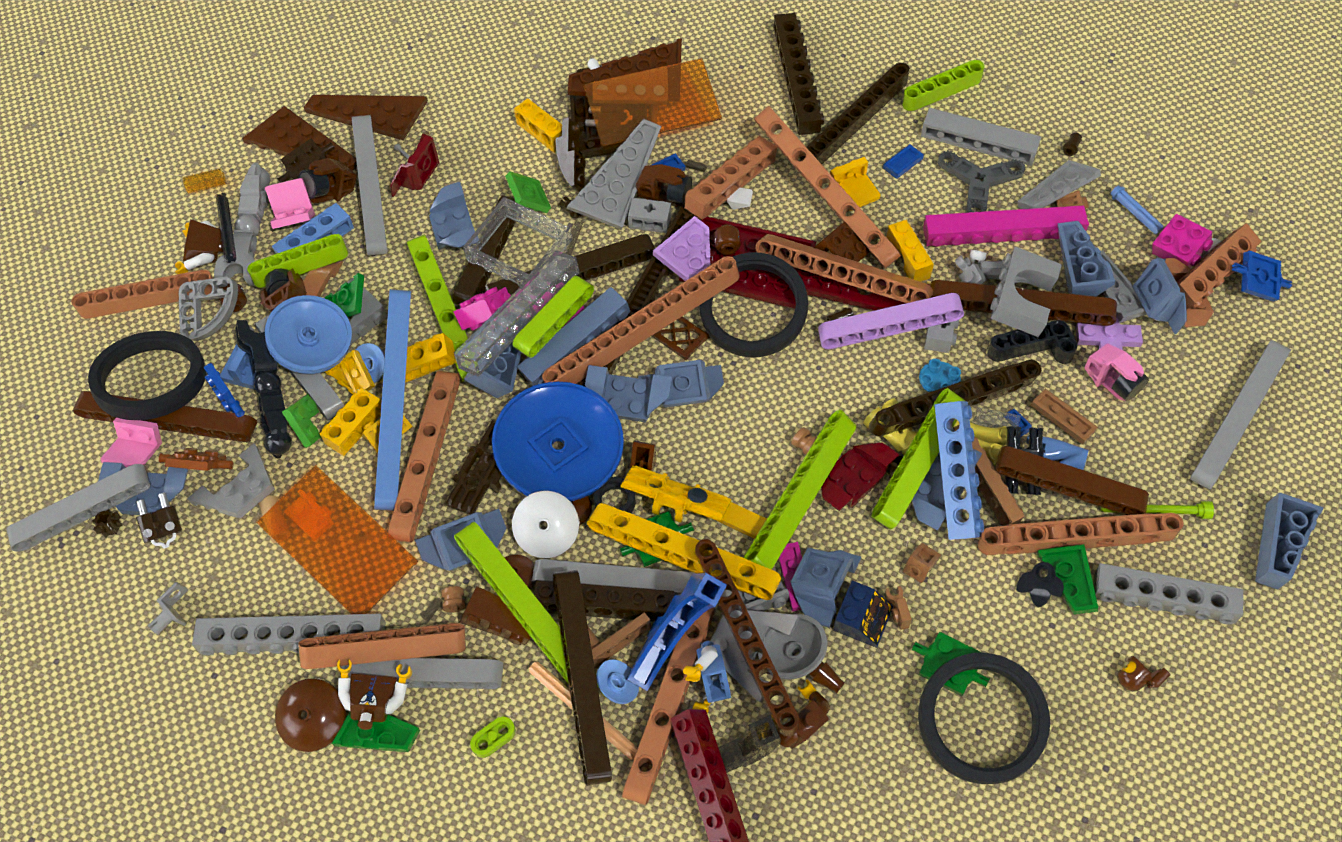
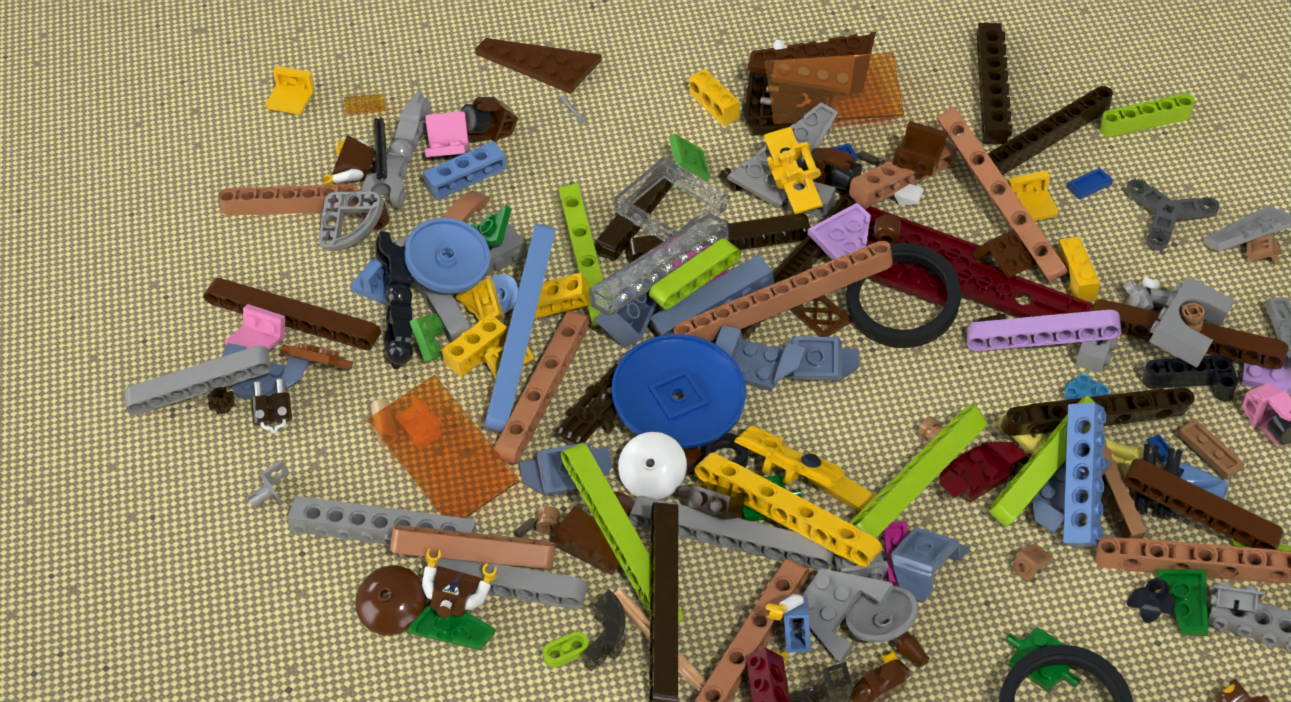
camera: 10 degrees right, 10 degrees down
black tyre [88,331,206,420] -> none
light grey wing [187,443,275,519] -> none
blue plate [204,363,245,417] -> none
reddish brown wing [242,106,357,171] -> none
lime beam [247,234,348,288] -> none
reddish brown piece [259,268,307,312] -> none
dark brown plate [277,138,335,183] -> none
light grey beam [352,115,388,256] -> none
dark red piece [390,131,440,197] -> none
sand blue piece [429,182,478,250] -> none
dark pink brick [453,287,514,331] -> none
dark brown brick [534,580,674,622] -> none
dark brown slope [556,117,586,192] -> none
dark tan piece [563,215,584,259] -> none
medium nougat piece [588,612,651,668] -> none
light blue dish [596,660,639,704] -> none
blue arch [626,573,727,691] -> none
reddish brown slope [630,441,657,472] -> none
reddish brown beam [695,539,799,737] -> none
nougat beam [755,234,933,303] -> none
dark blue slope [833,580,893,648] -> none
medium nougat plate [885,586,912,630] -> none
light grey brick [921,108,1041,166] -> none
dark pink brick [923,205,1089,247] -> none
clear tile [973,407,1021,428] -> none
sand blue wedge [1057,221,1115,297] -> none
dark brown pin [1063,132,1082,156] -> none
none -> yellow bracket [265,66,315,114]
none -> clear smoke arch [583,590,627,672]
none -> dark brown brick [678,482,746,520]
none -> yellow piece [764,127,823,215]
none -> reddish brown panel [892,121,948,176]
none -> medium nougat wheel [1181,303,1205,332]
none -> light grey hinge [1210,582,1265,613]

